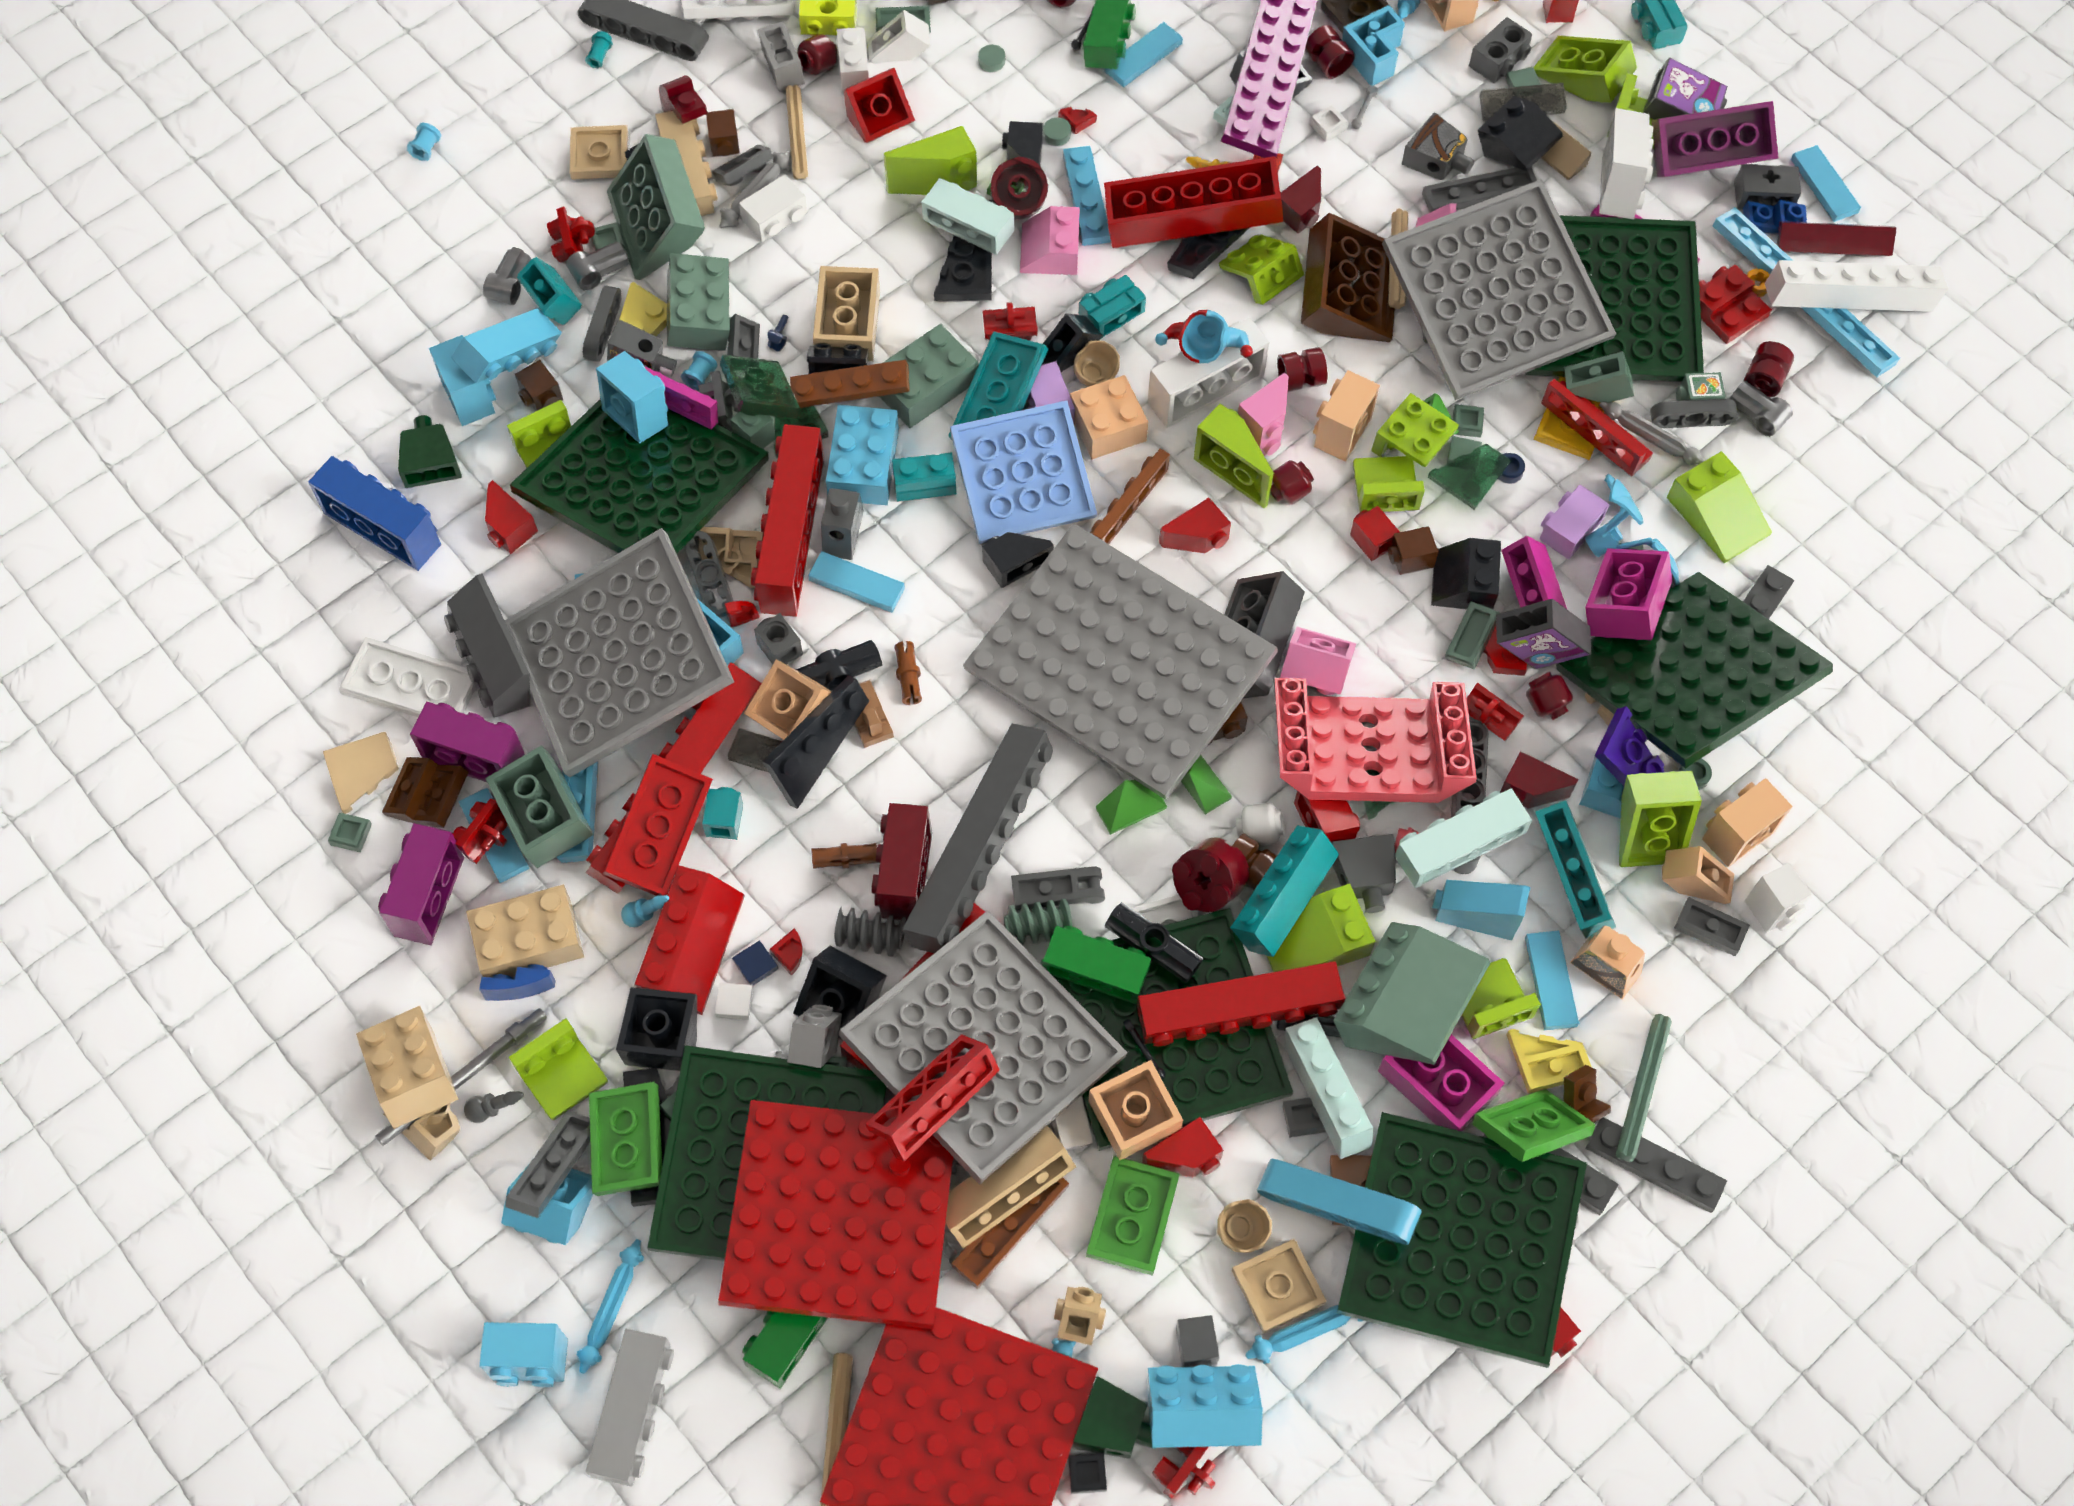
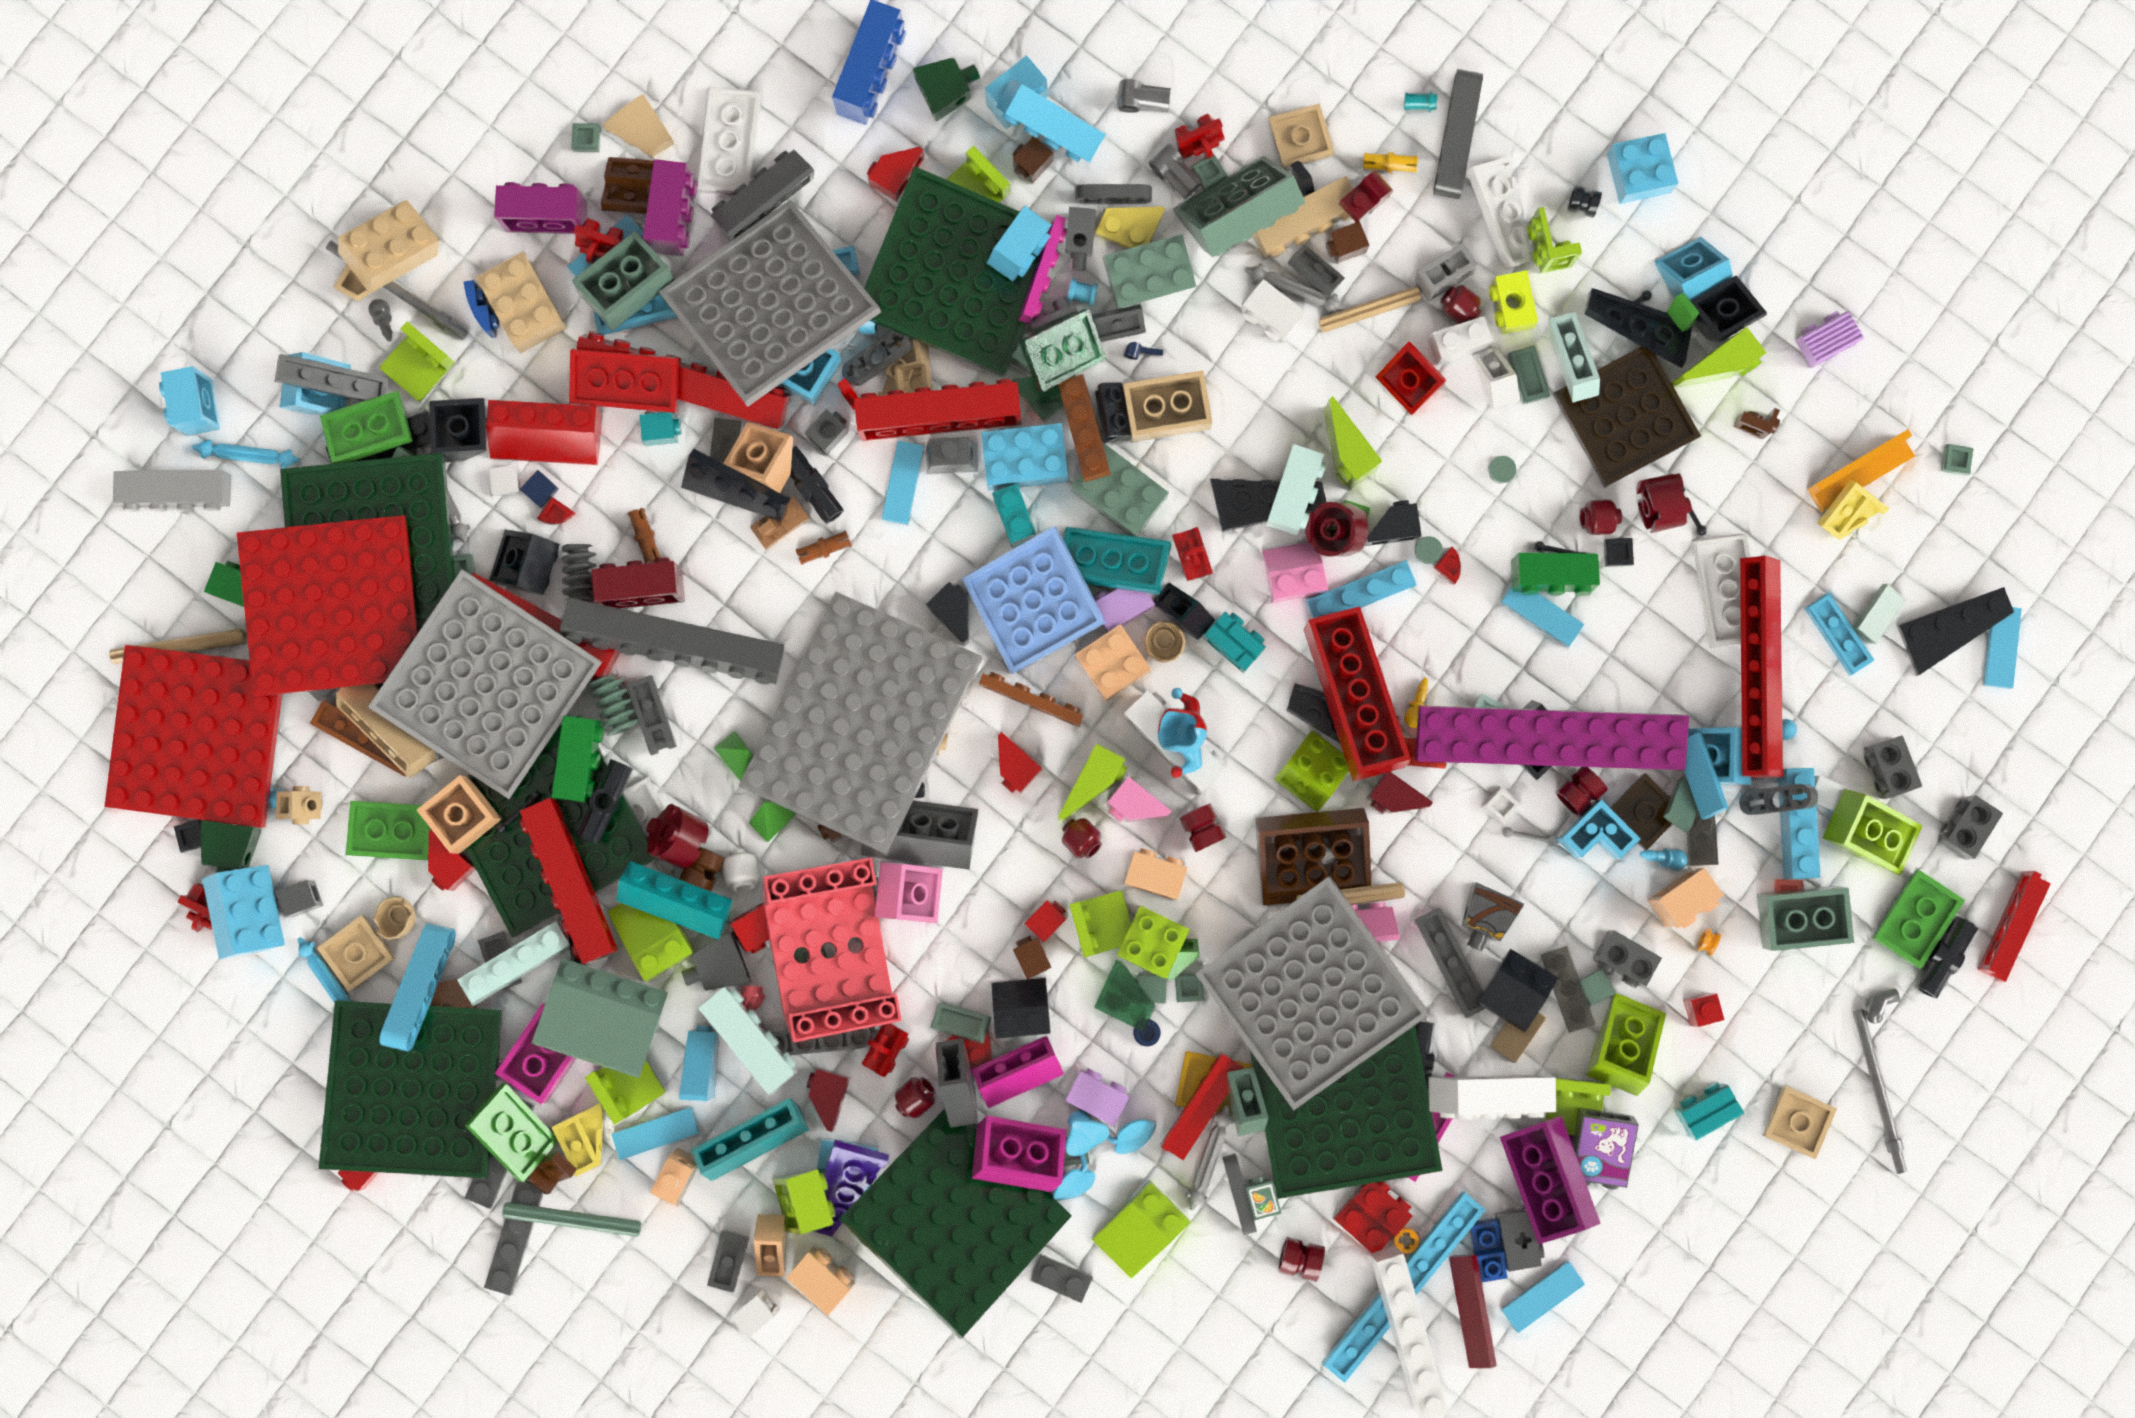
camera: 80 degrees right, 20 degrees up
teal brick [516,257,582,325] -> none
medium azure bar [621,895,669,928] -> none
light grey brick [787,1005,842,1068] -> none
red fence [865,1034,1000,1161] -> none
flat silver piece [1730,381,1793,437] -> none
none -> yellow pin [1363,152,1418,173]

